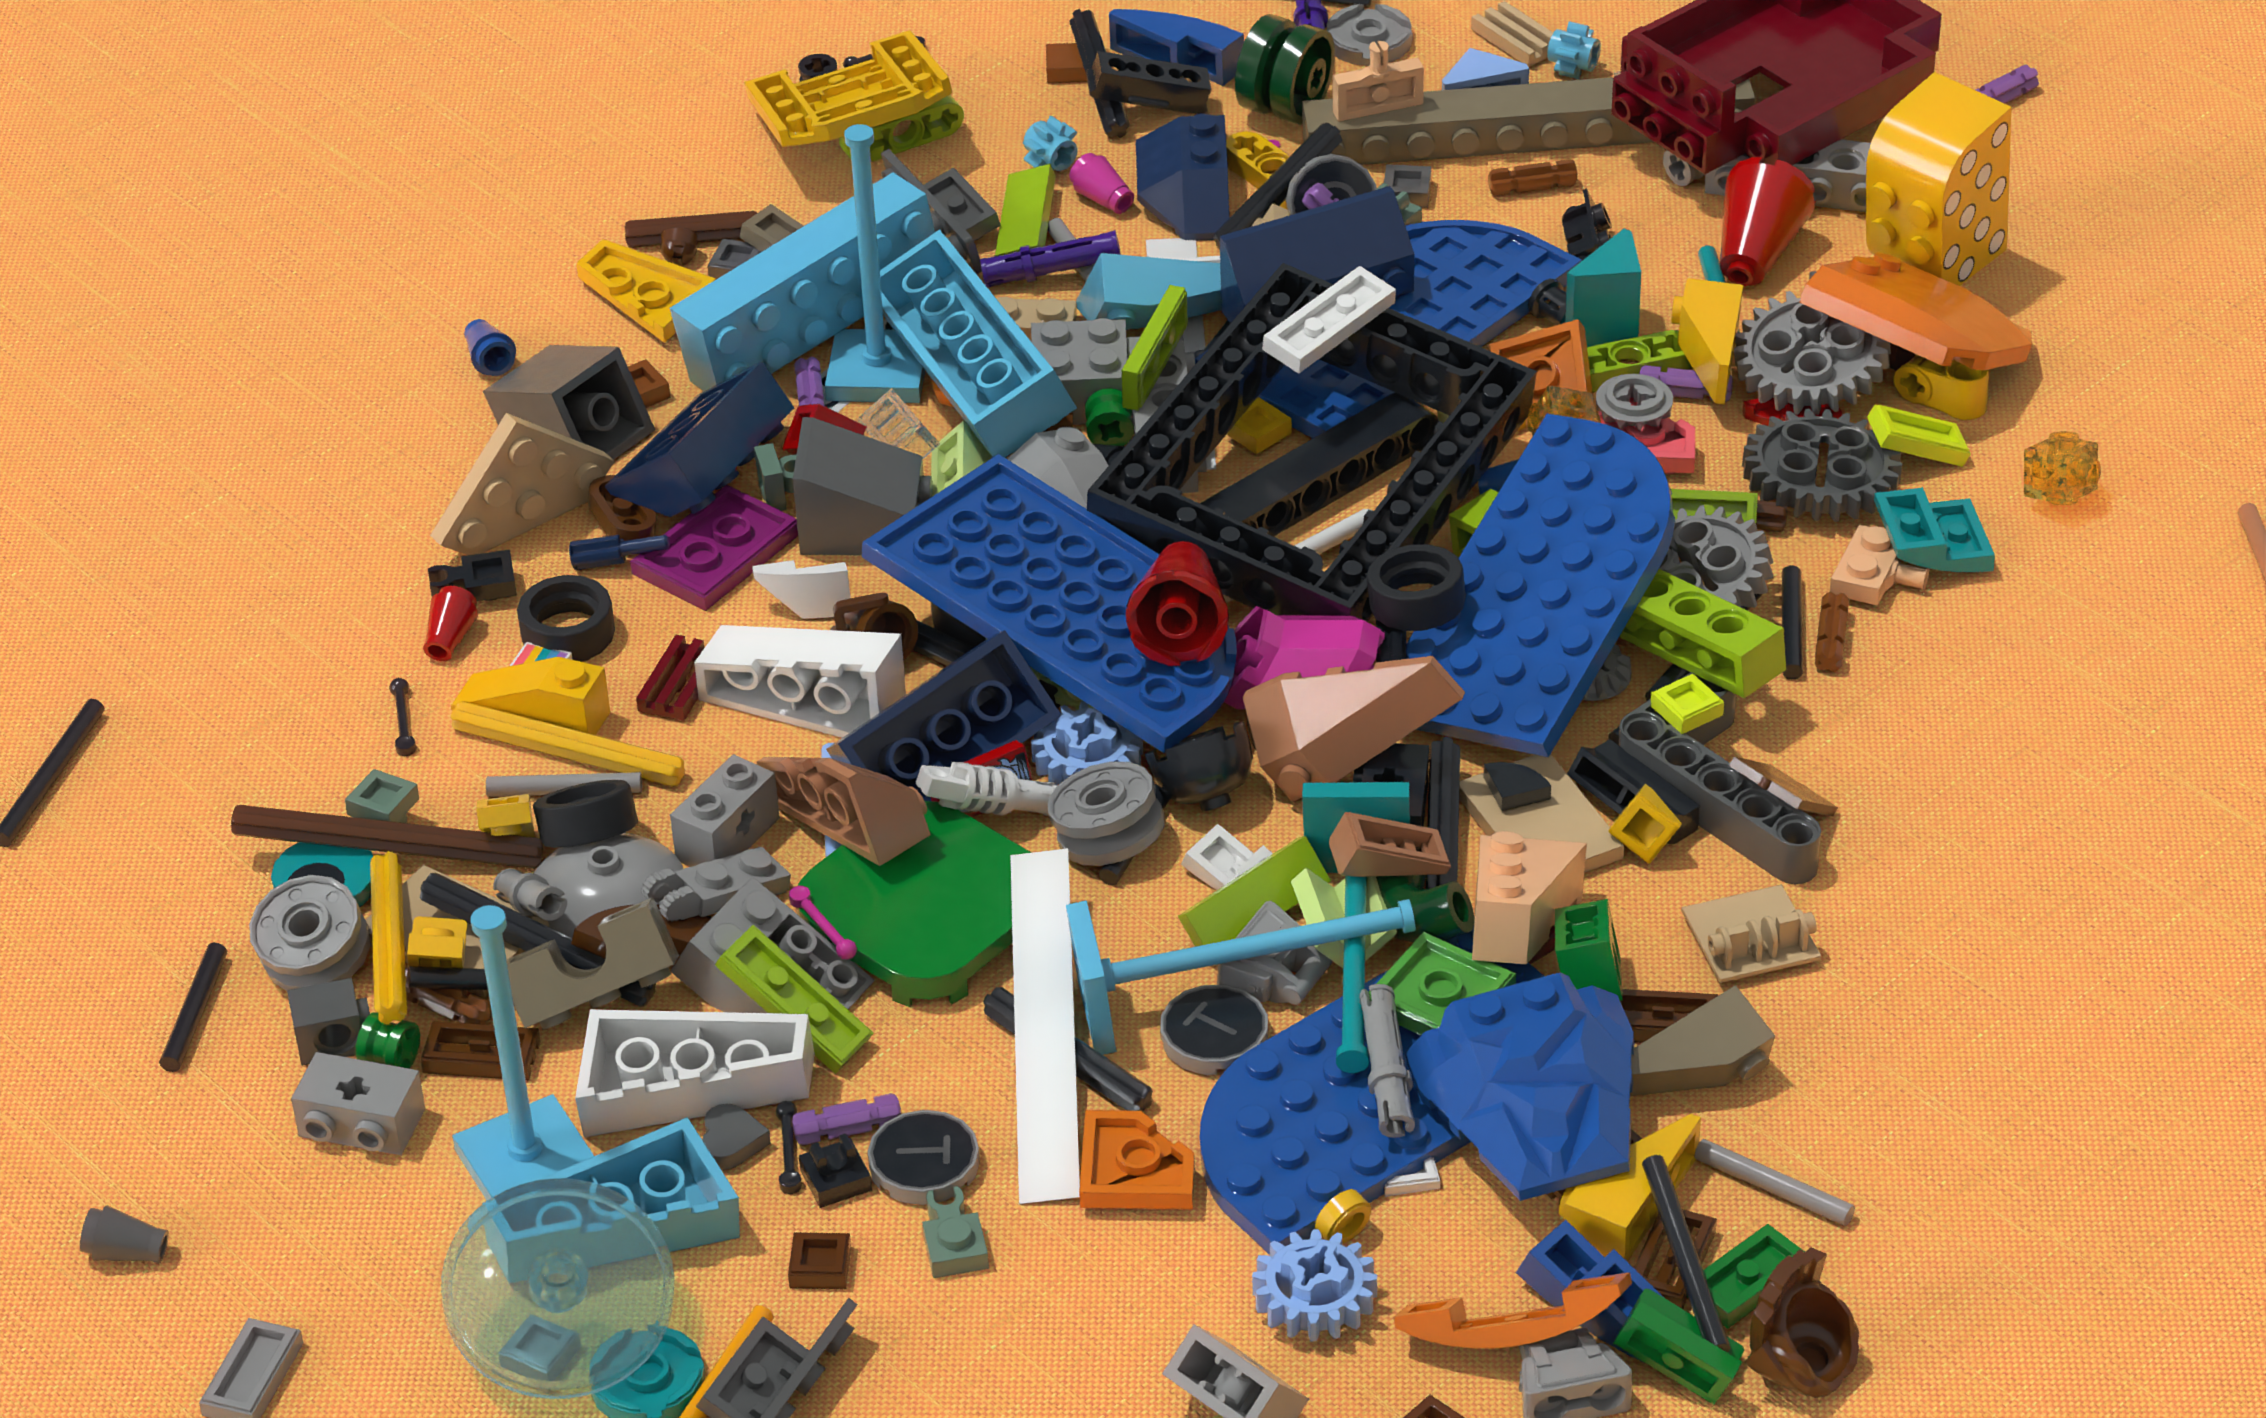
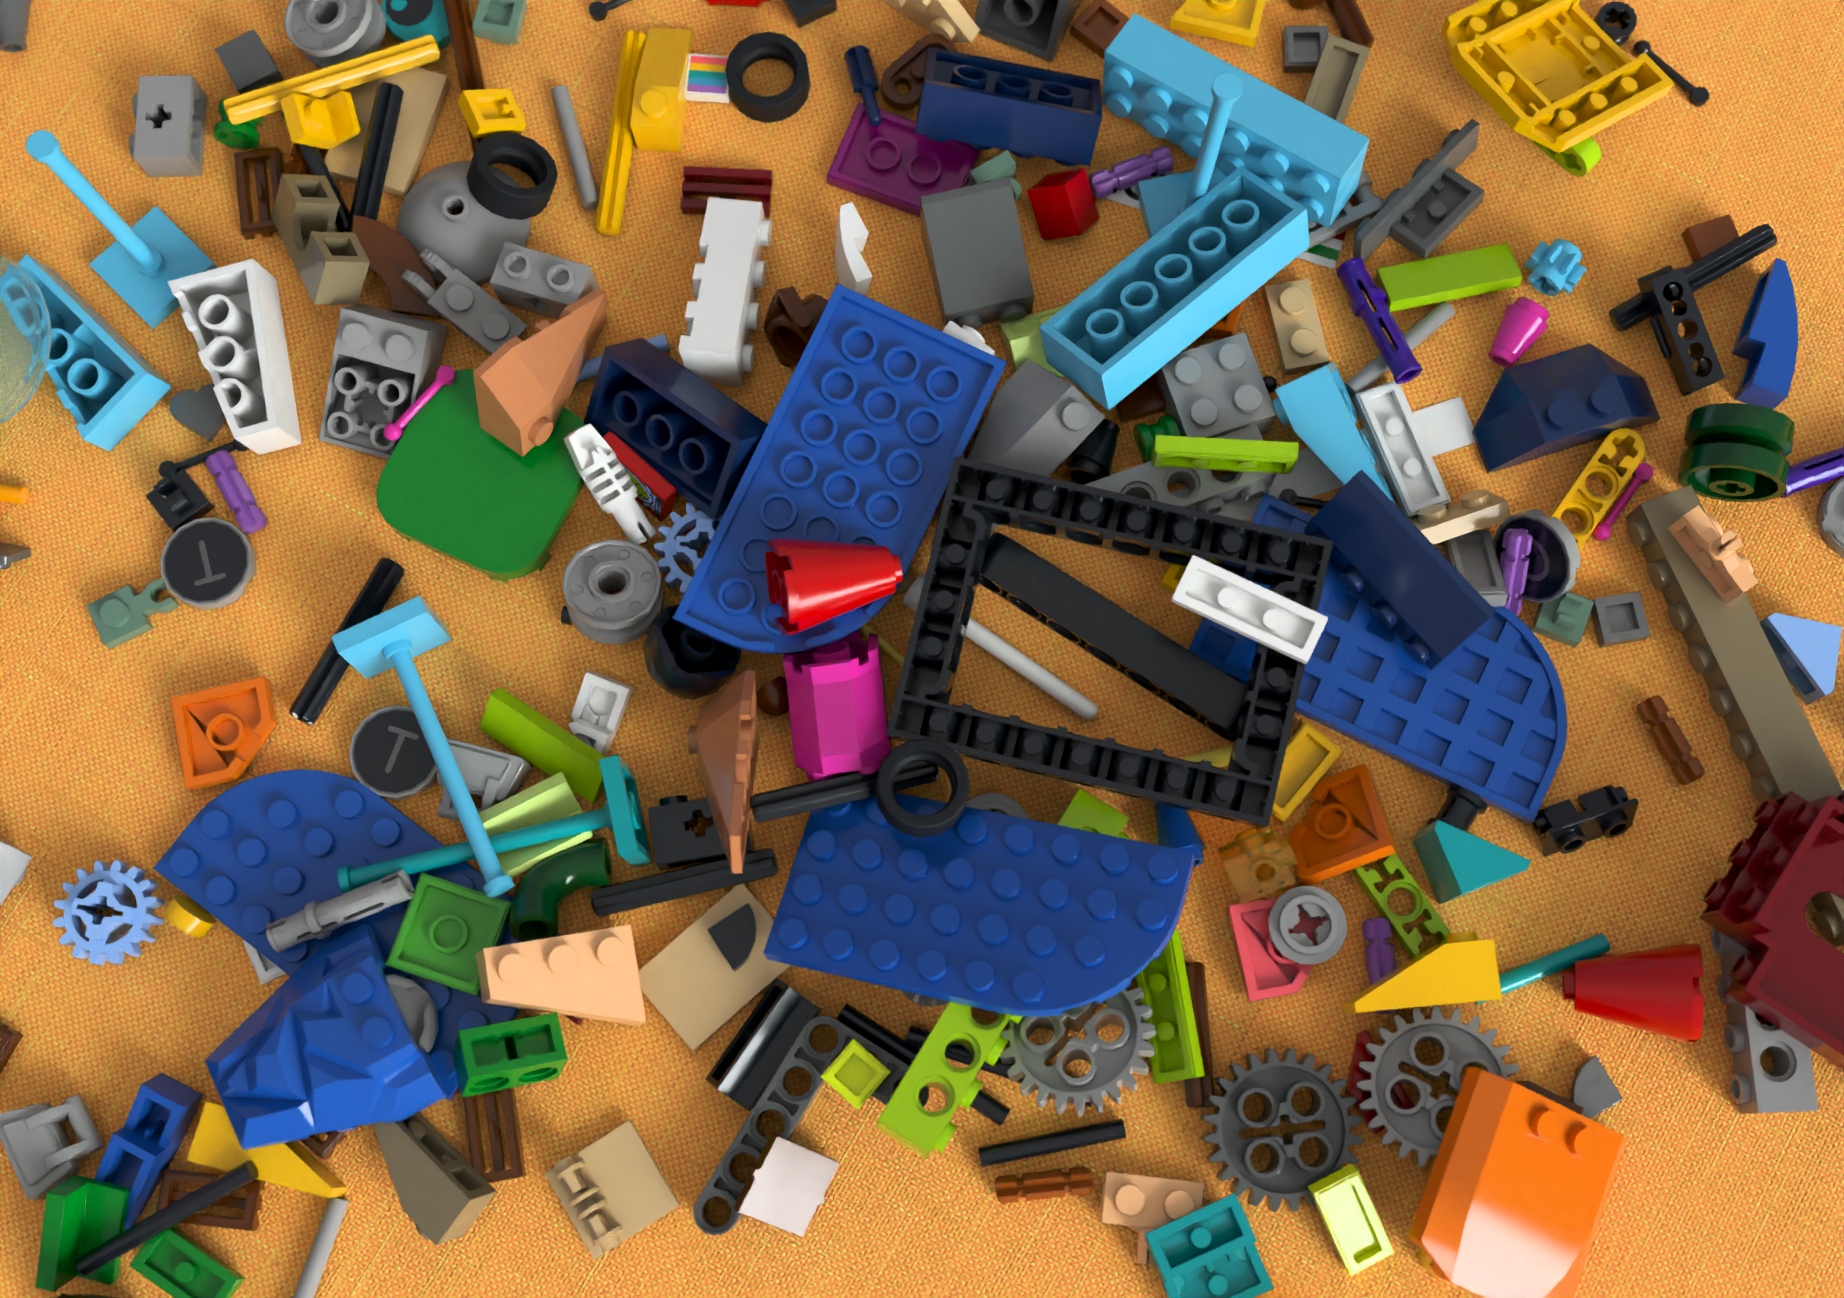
camera: 75 degrees right, 35 degrees up
light grey pin [493,868,567,921] -> none
lime tile [715,924,874,1074] -> none
reddish brown tile [788,1232,851,1289] -> none
clear slope [856,388,940,460] -> none
white sticker [1010,848,1080,1204] -> none
black axle [1213,122,1342,249] -> none
nougat slope [1329,812,1451,877] -> none
orange slope [1393,1272,1632,1348] -> none
yellow slope [1608,784,1682,864] -> none
yellow brick [1866,72,2012,286] -> none

